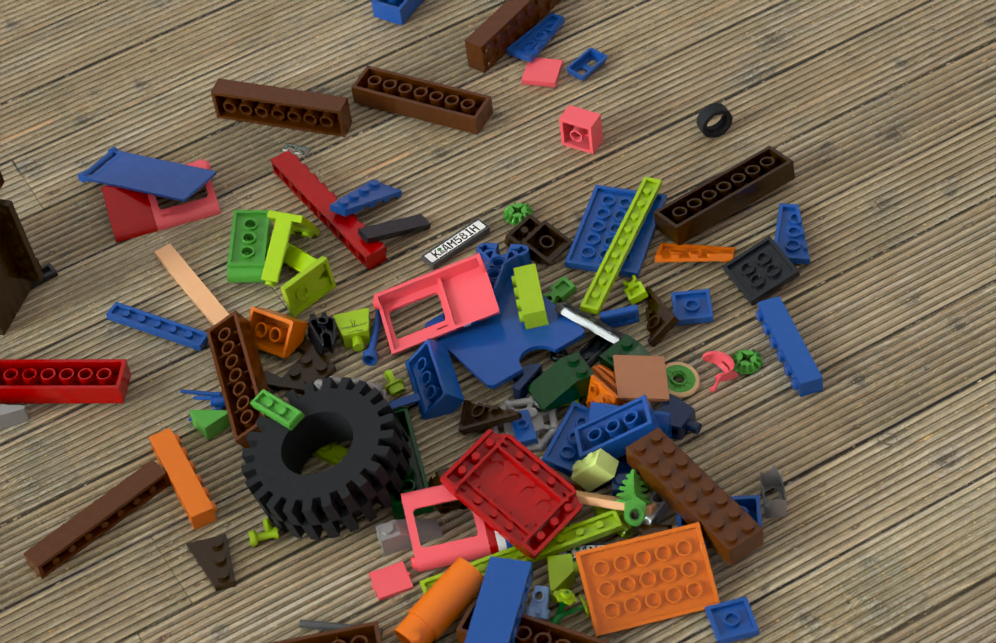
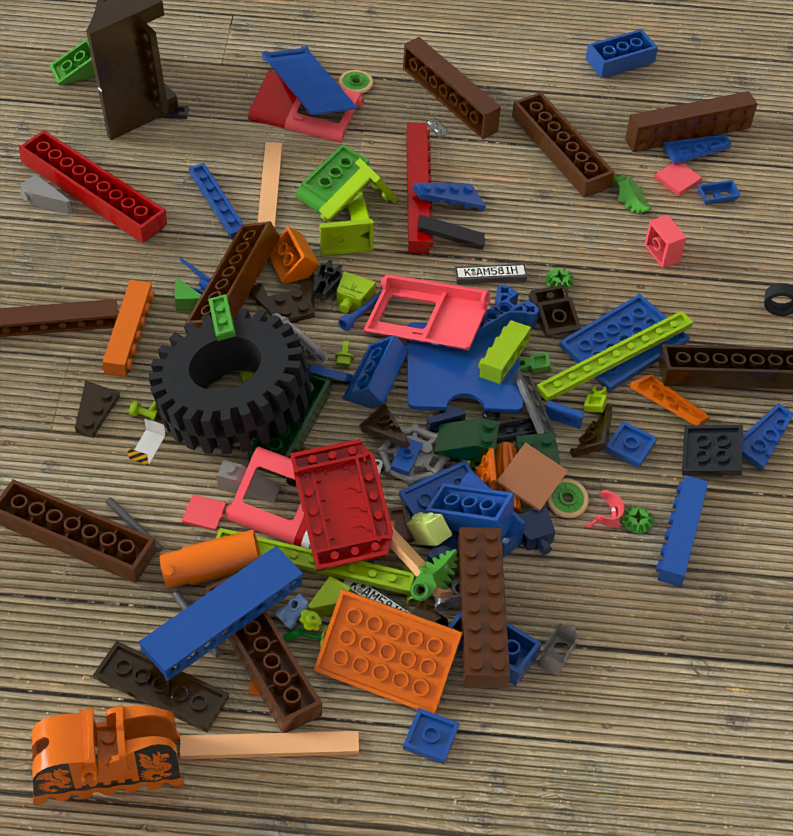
camera: 25 degrees right, 5 degrees up
none -> white sticker [127,419,165,465]
none -> bright green wheel [338,70,373,94]
none -> bright green plant [612,174,652,213]

